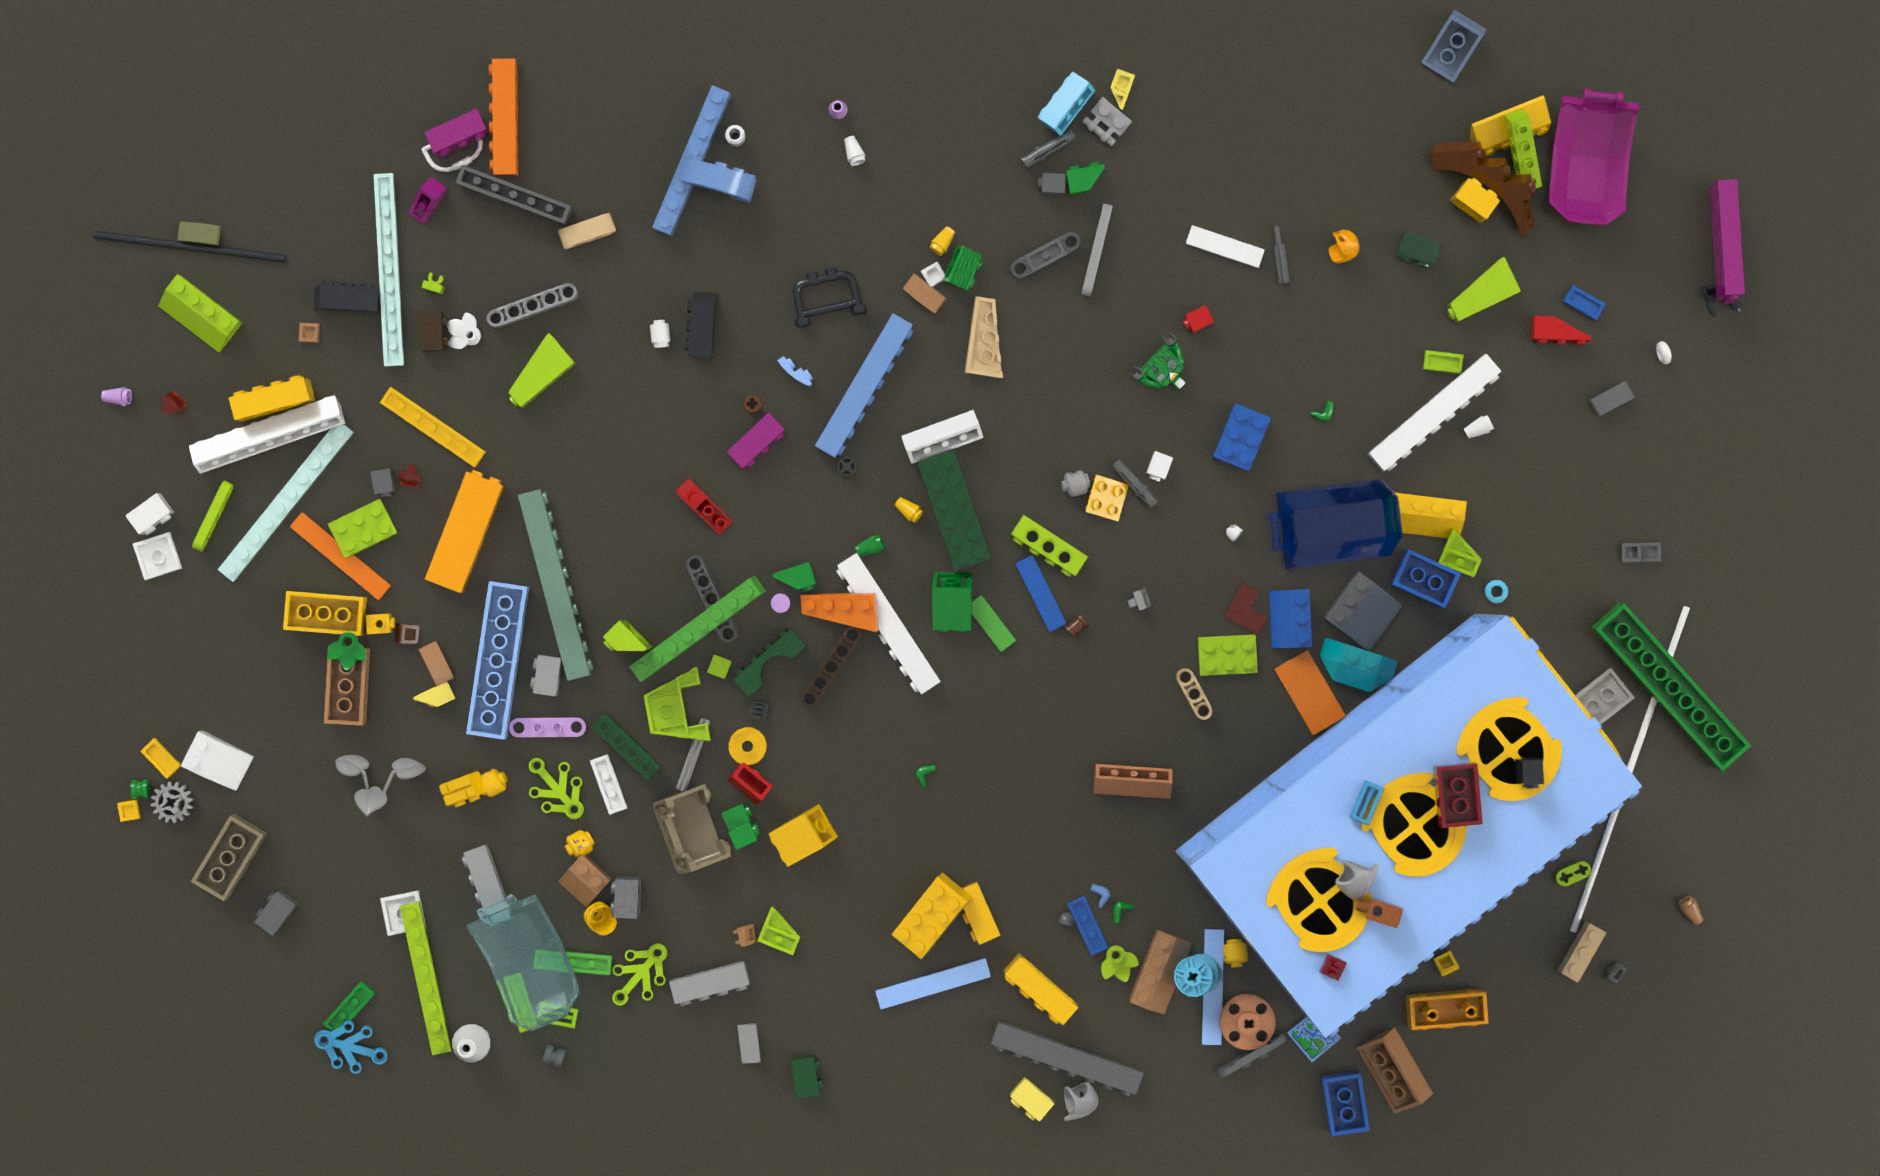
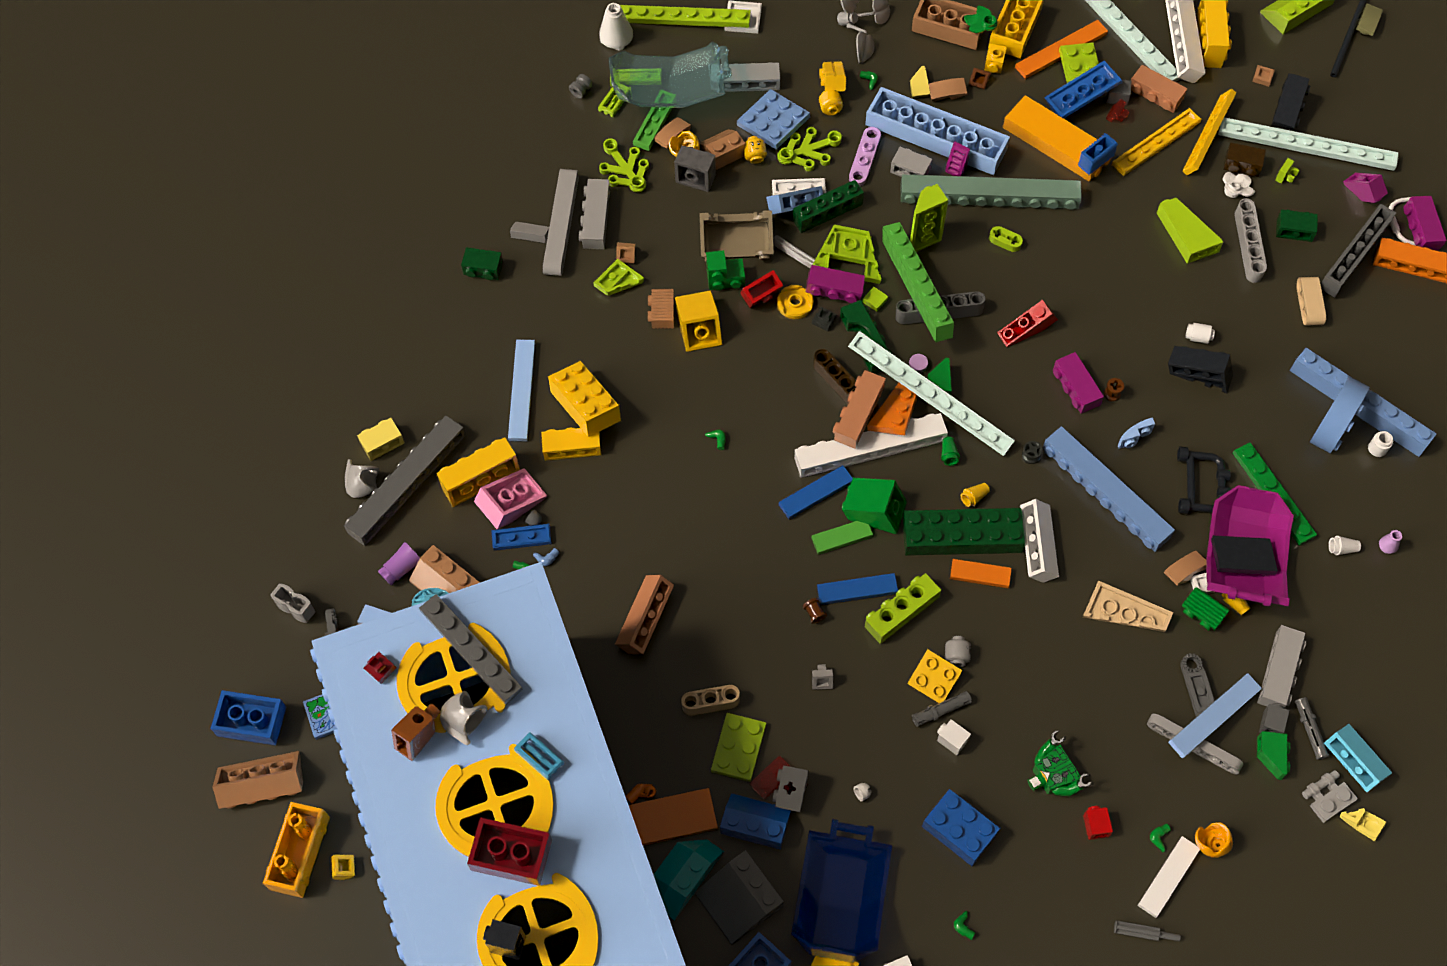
camera: 110 degrees right, 25 degrees down
lime plate [1101,945,1139,982] -> none
none -> light grey brick [270,584,315,623]
none -> medium lavender plant [378,542,420,585]
none -> dark grey plate [419,594,523,705]
none -> bright pink slope [474,468,547,529]
none -> light grey beam [543,169,579,276]
none -> orange arm [625,784,656,804]
none -> medium nougat brick [648,289,674,329]
none -> medium nougat slope [654,117,691,148]
none -> medium blue plate [737,89,810,150]
none -> medium blue slope [767,186,823,214]
none -> dark grey brick [773,765,809,812]
none -> blue tile [779,465,853,519]
none -> magenta brick [805,265,865,303]
none -> nougat brick [833,370,886,449]
none -> light aqua plate [848,331,1015,456]
none -> green animal [860,71,878,90]
none -> magenta slope [945,142,970,176]
none -> orange tile [950,559,1011,588]
none -> lime beam [989,226,1023,252]
none -> blue slope [1044,61,1122,119]
none -> blue brick [1078,134,1118,175]
none -> nougat brick [1131,65,1187,113]
none -> green animal [1150,824,1171,852]
none -> light blue tile [1168,673,1262,758]
none -> yellow tile [1183,89,1236,175]
none -> light orange helmet [1195,822,1233,858]
none -> magenta windscreen [1206,485,1294,606]
none -> black tile [1211,535,1278,575]
none -> green plate [1232,442,1317,546]
none -> light grey brick [1257,625,1306,707]
none -> dark green brick [1276,209,1318,242]

